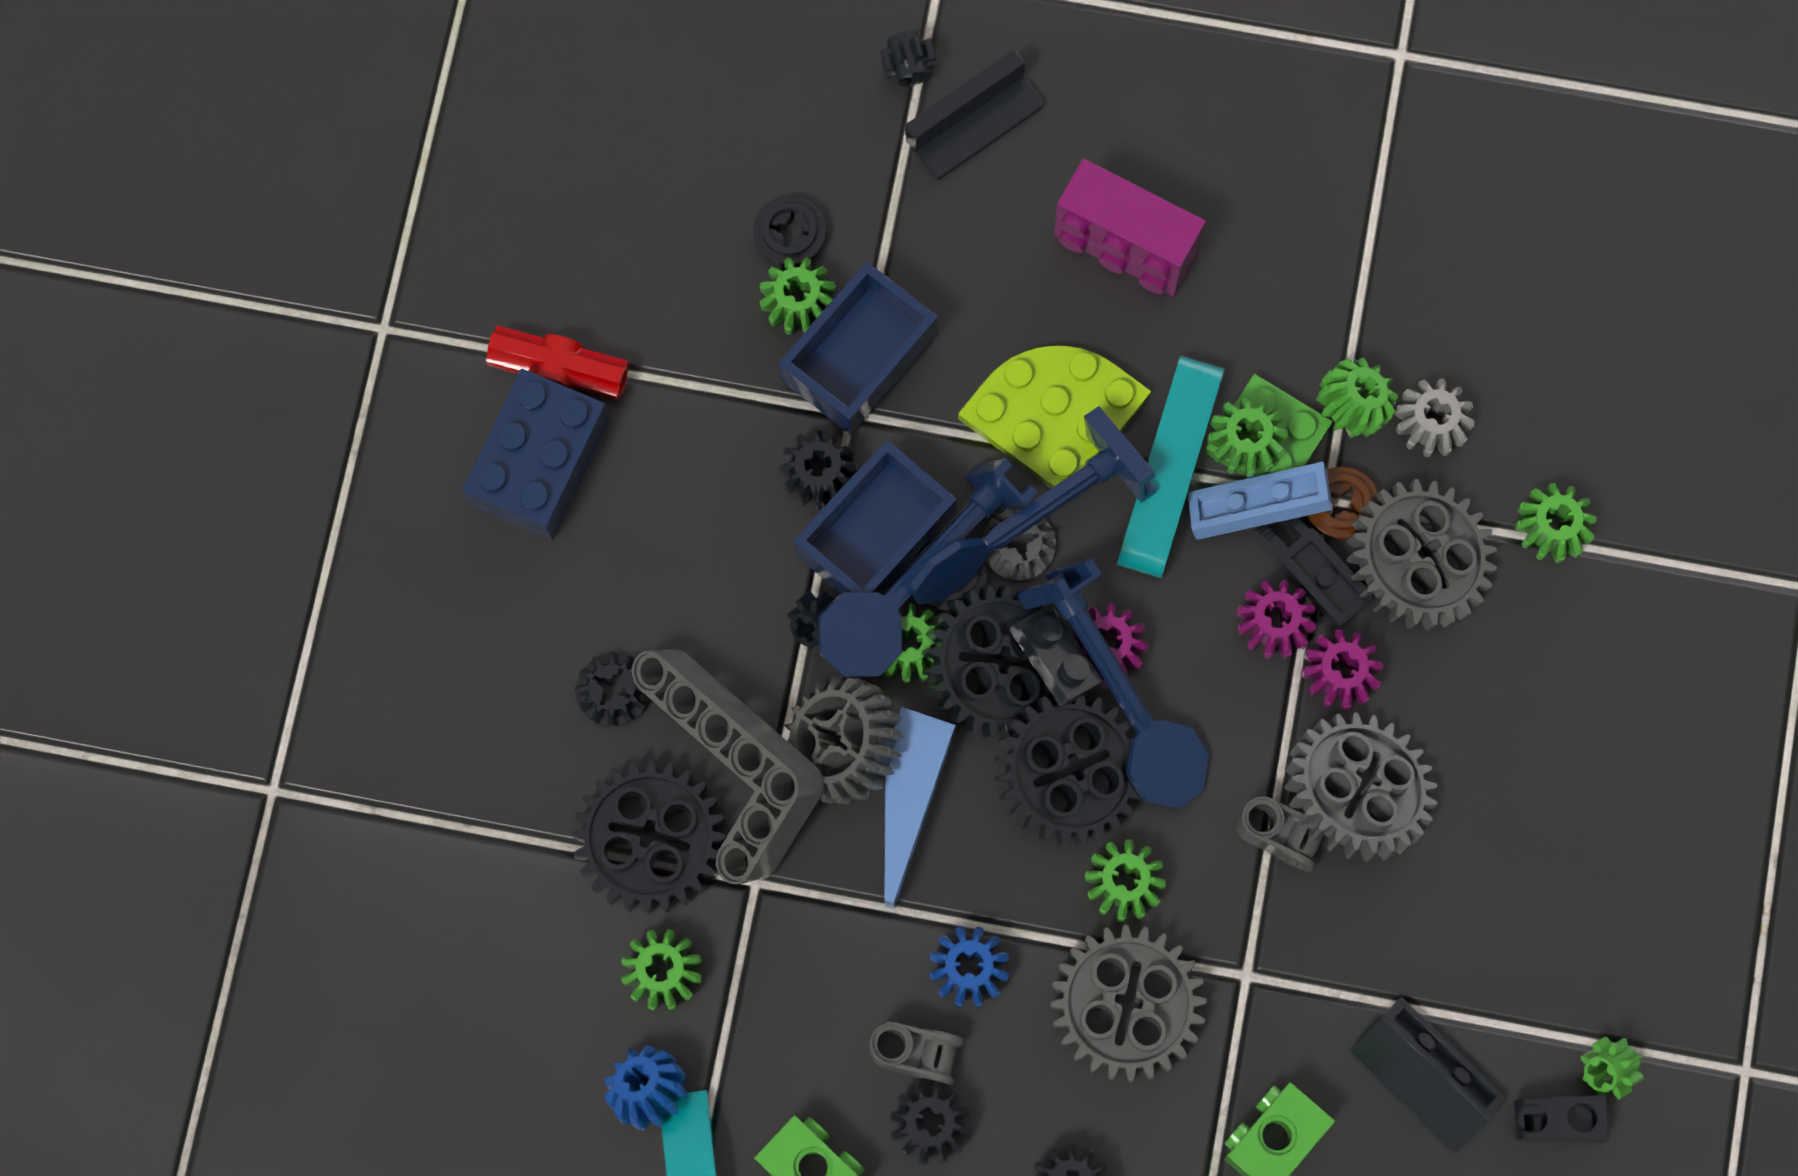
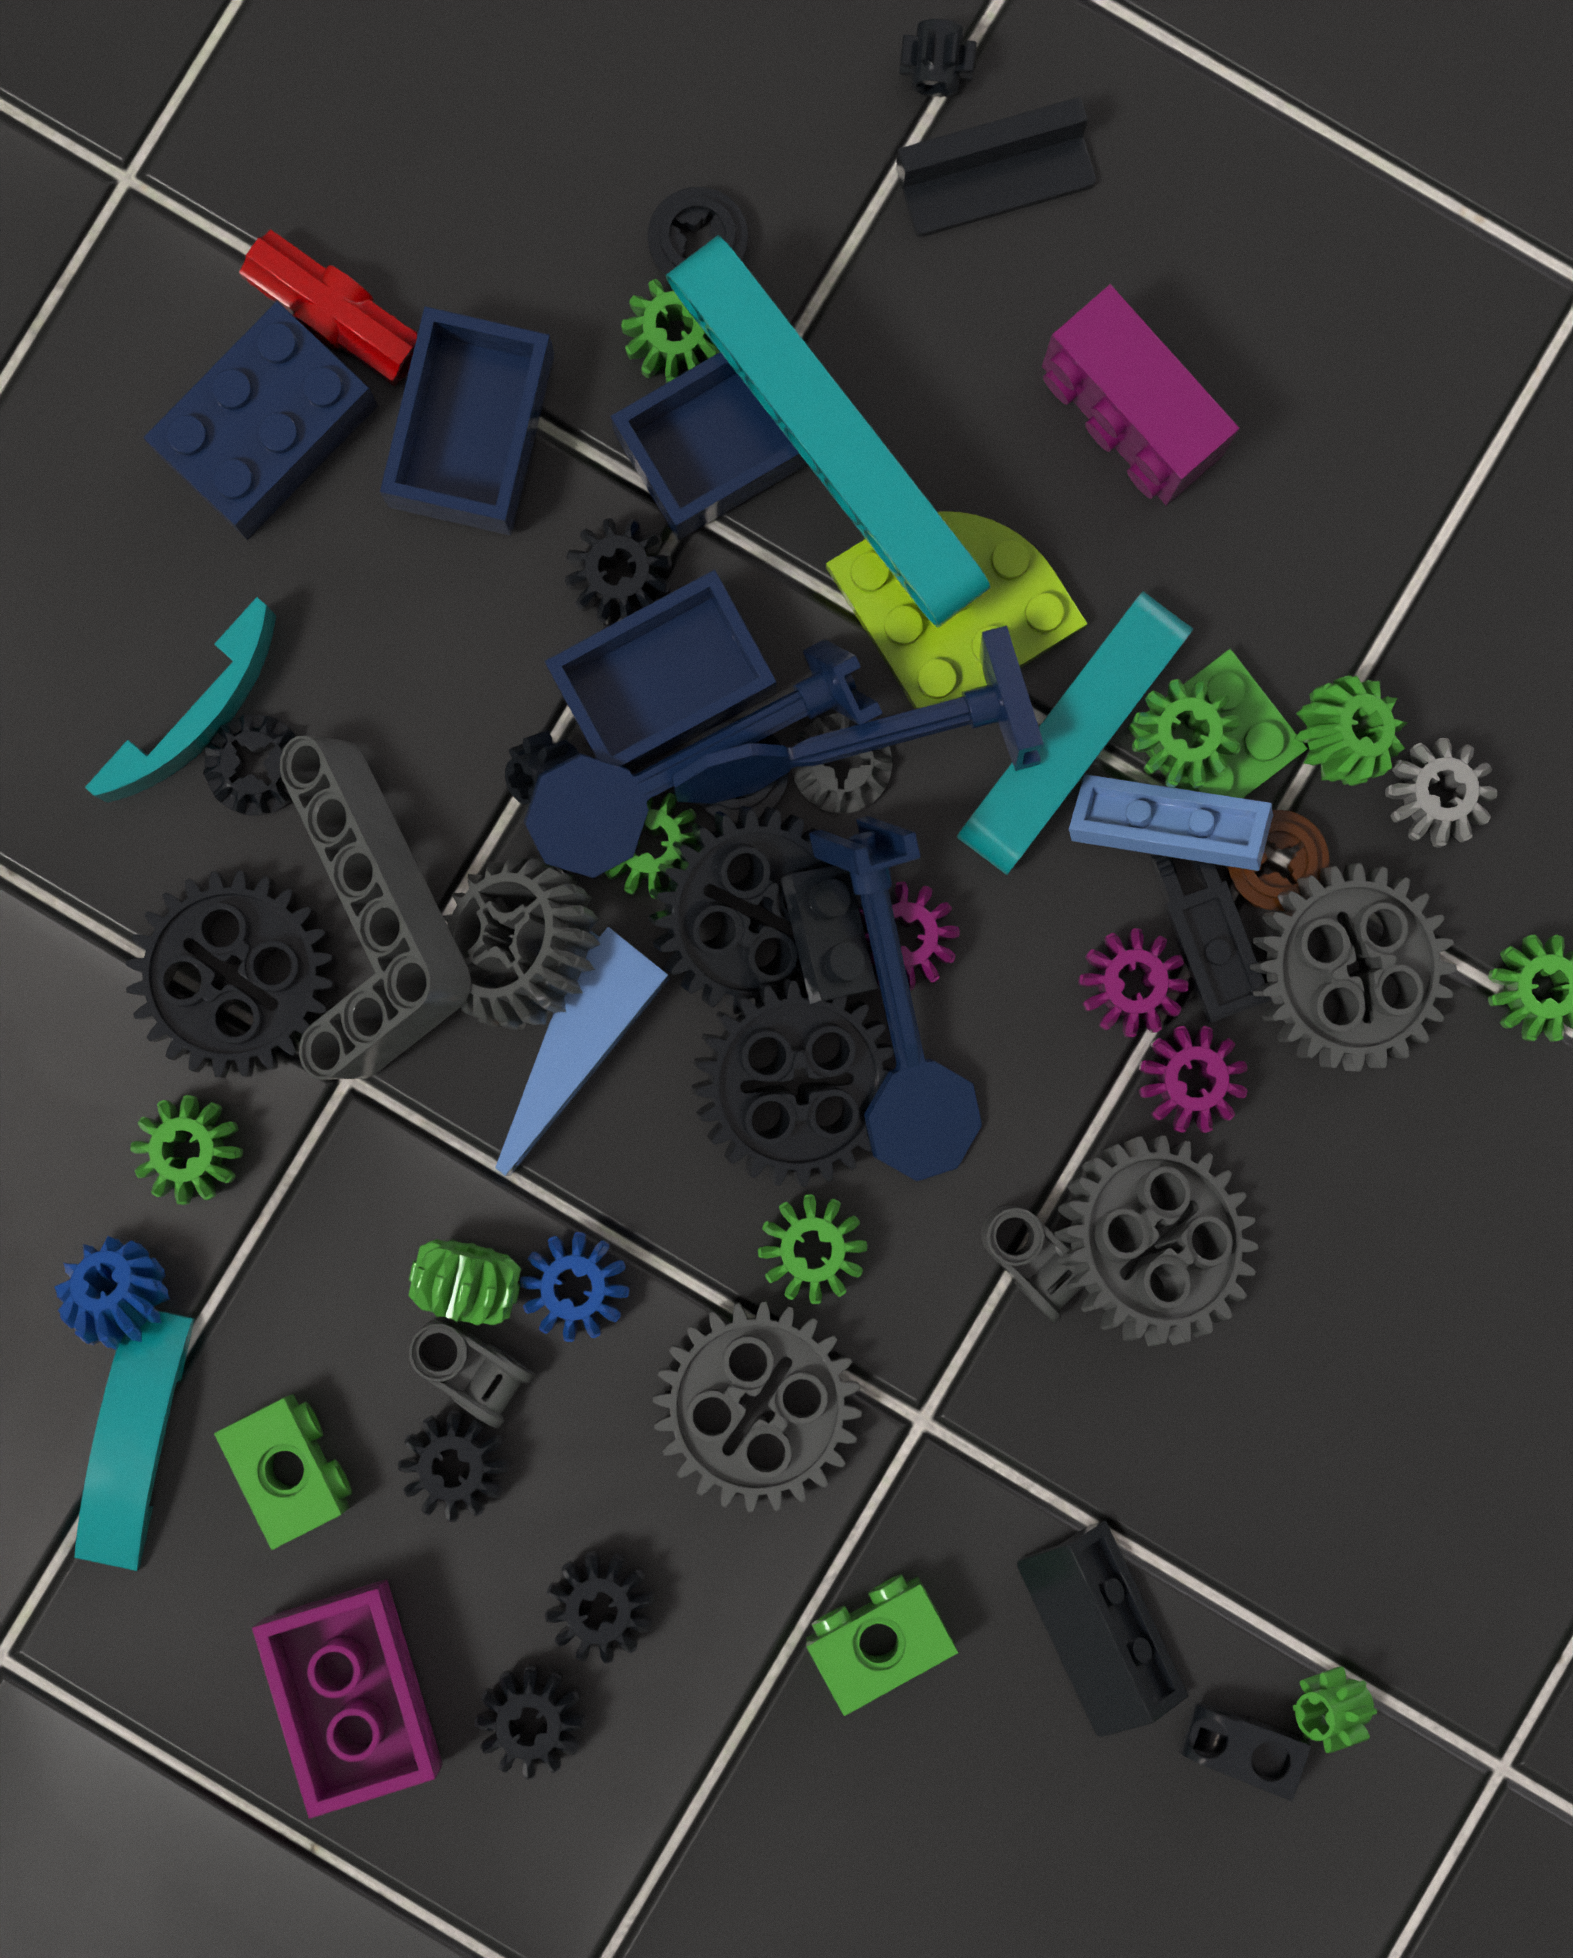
camera: 15 degrees right, 10 degrees up
none -> teal slope [85,597,276,803]
none -> dark blue piece [380,306,555,536]
none -> bright green gear [408,1239,521,1326]
none -> teal beam [665,235,991,627]

